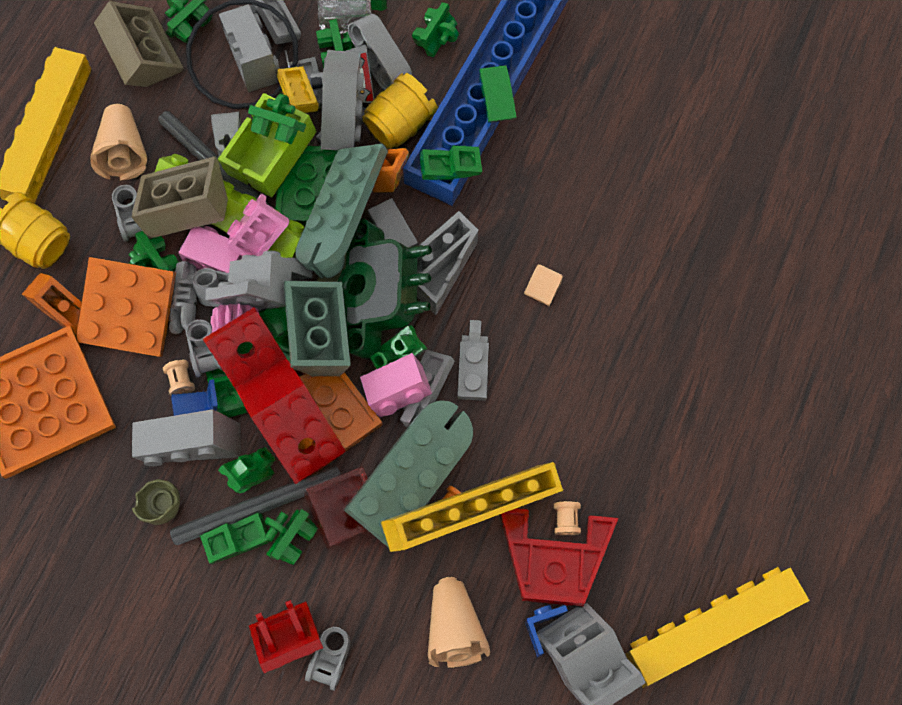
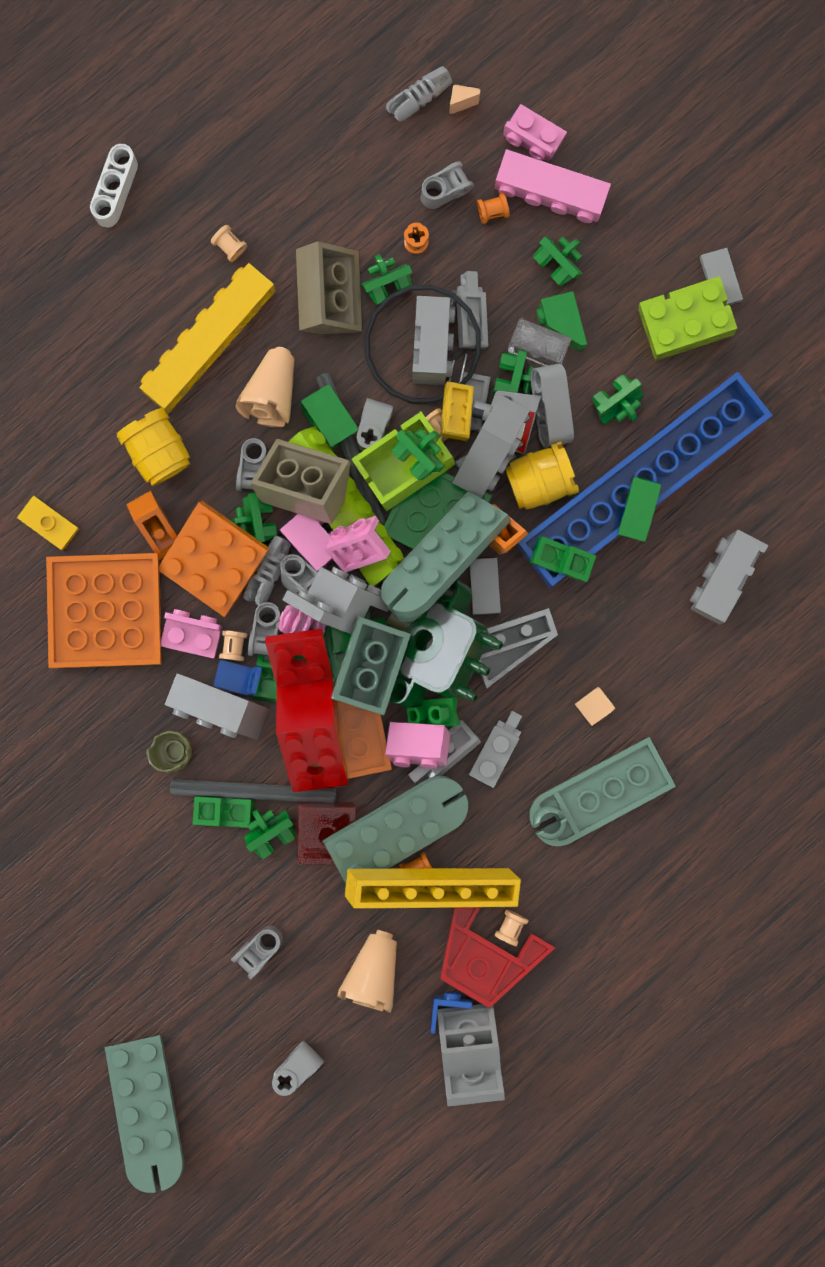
camera: 25 degrees right, 15 degrees up
green hips [218,447,275,493] -> none
red plate [249,600,323,673] -> none
yellow brick [626,567,810,688] -> none
none -> bright pink bracket [161,609,223,659]
none -> light nougat bush [211,225,247,262]
none -> green panel [300,385,358,451]
none -> sand green plate [529,737,676,846]
none -> light grey wedge [690,530,768,625]

